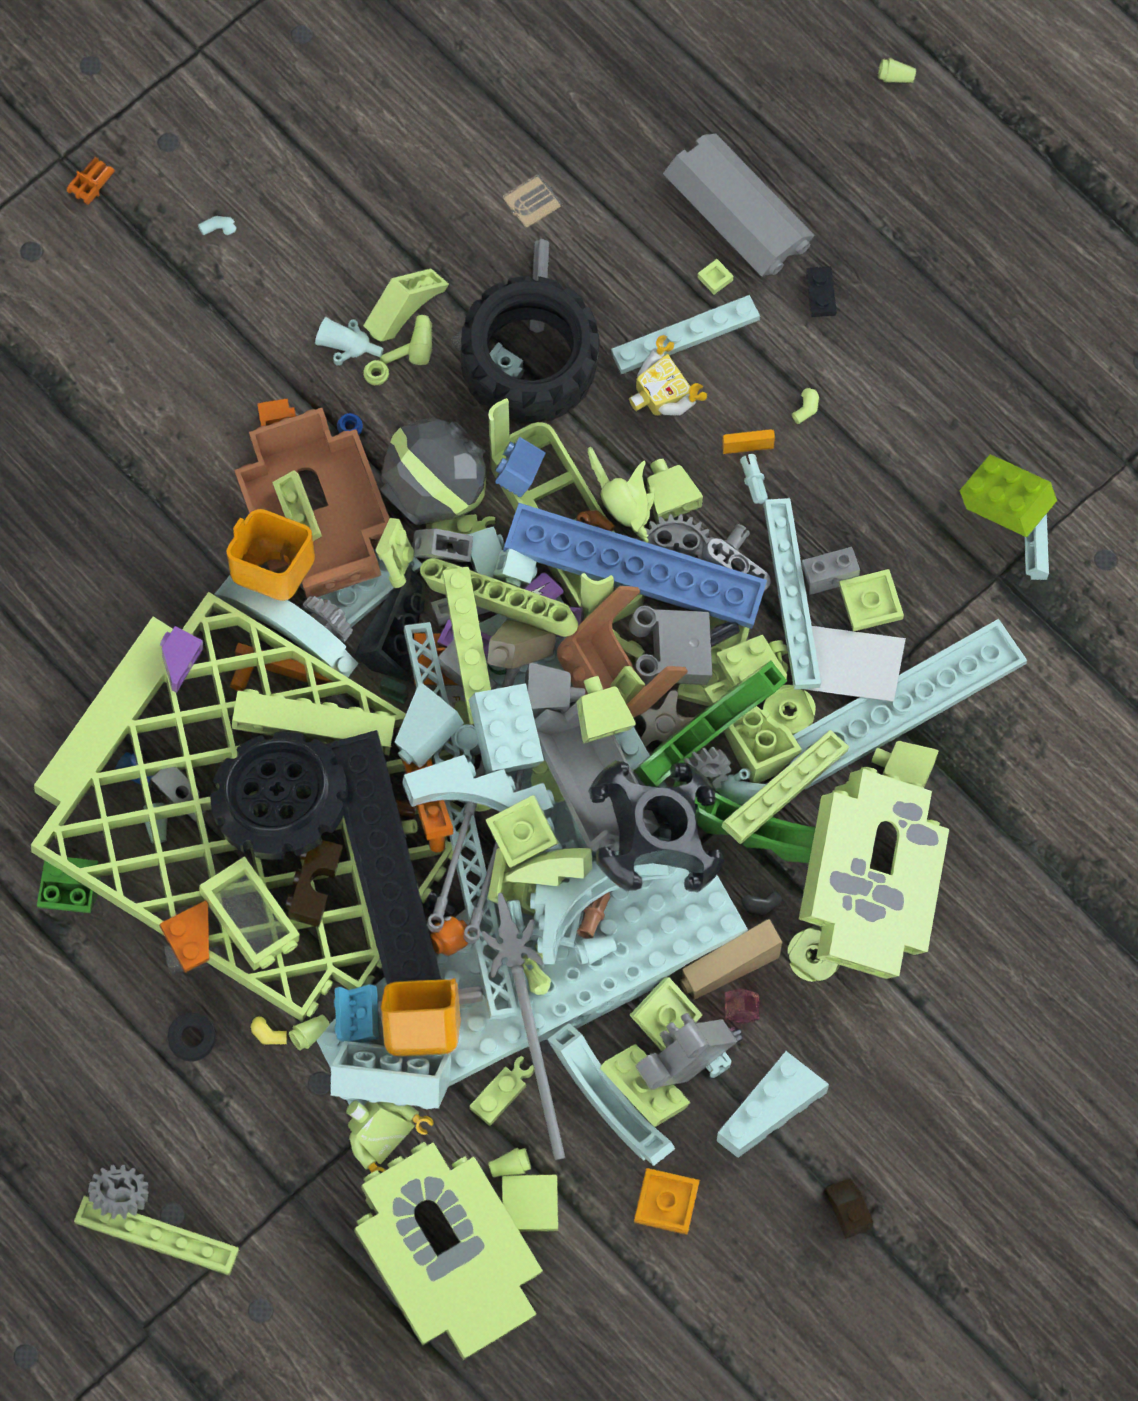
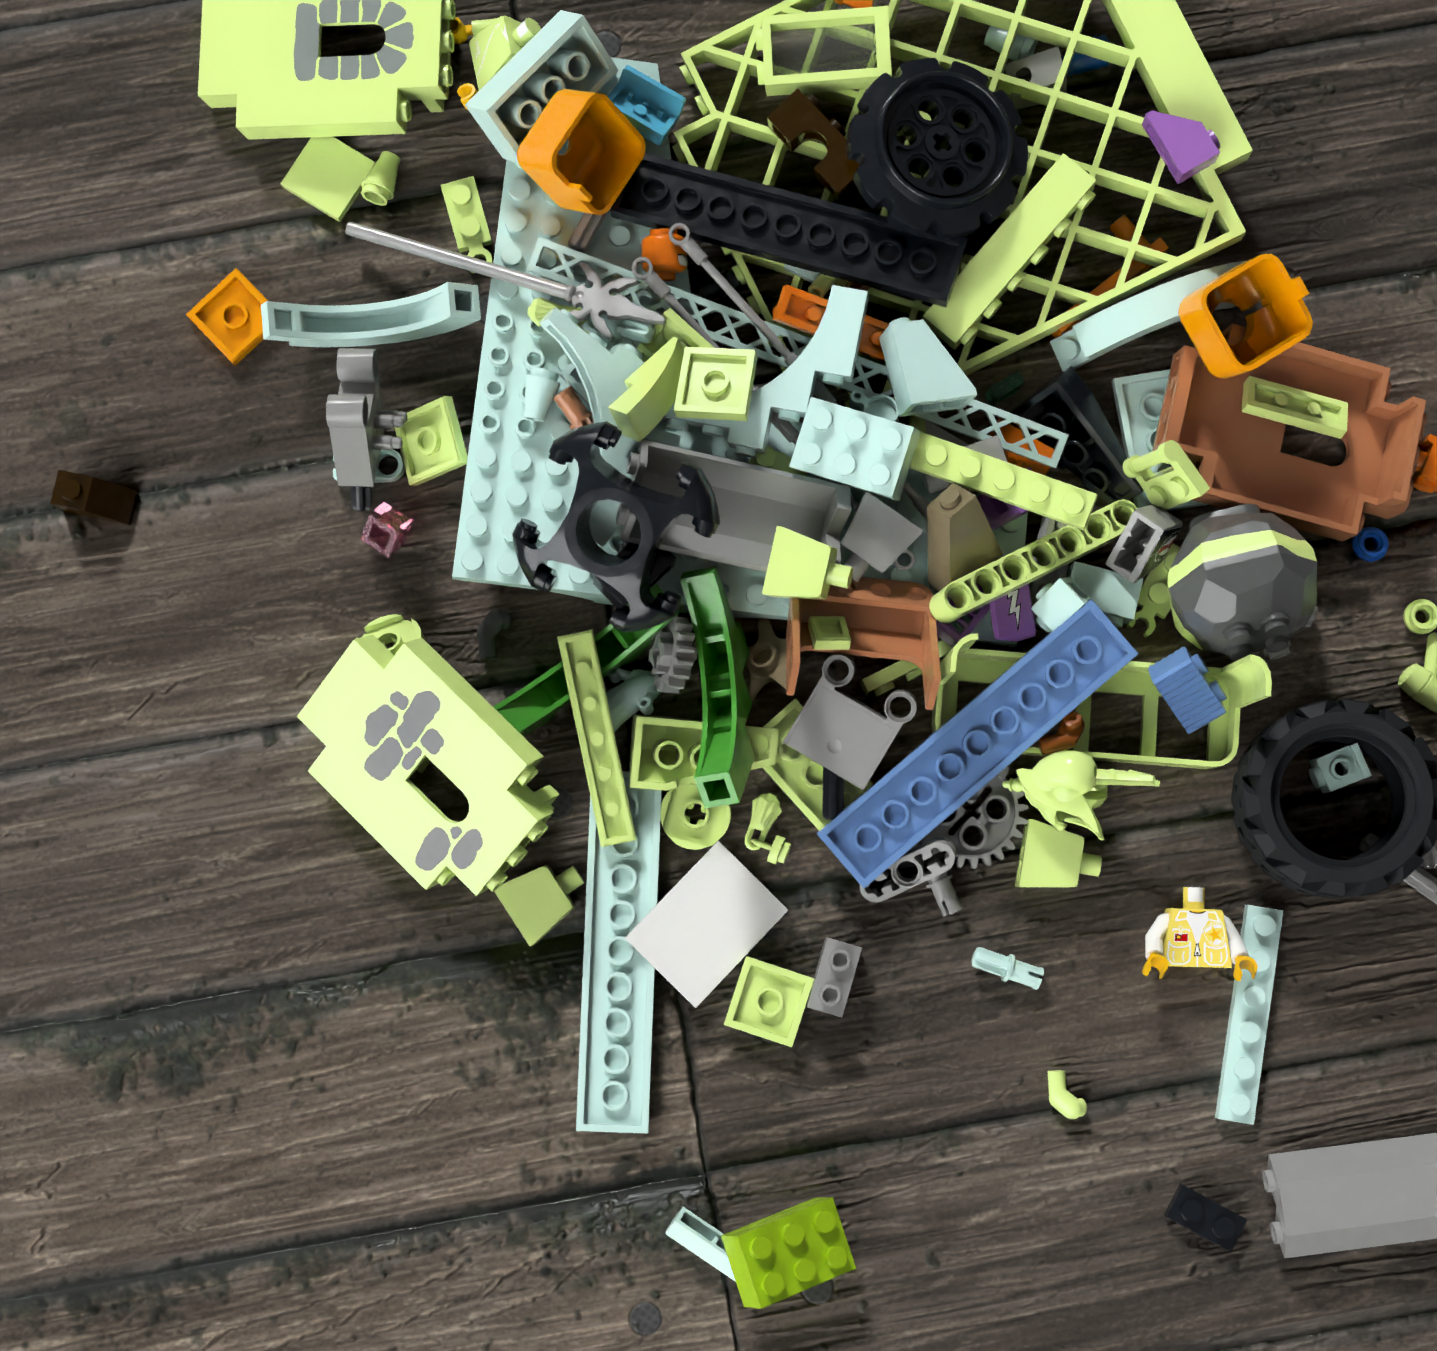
camera: 125 degrees right, 15 degrees up
light yellow arm [251,1016,287,1045] -> none
yellowish green cone [289,1014,330,1050] -> none
light grey gear [301,596,353,642] -> none
yellowish green plate [600,1044,690,1127] -> none
tan slope [680,919,782,1000] -> none
yellowish green plate [698,259,733,295] -> none
yellowish green plate [716,635,787,687] -> none
light aqua wedge [717,1051,829,1158] -> none
light orange tile [722,429,775,454] -> none
light aqua plate [763,498,821,690] -> none

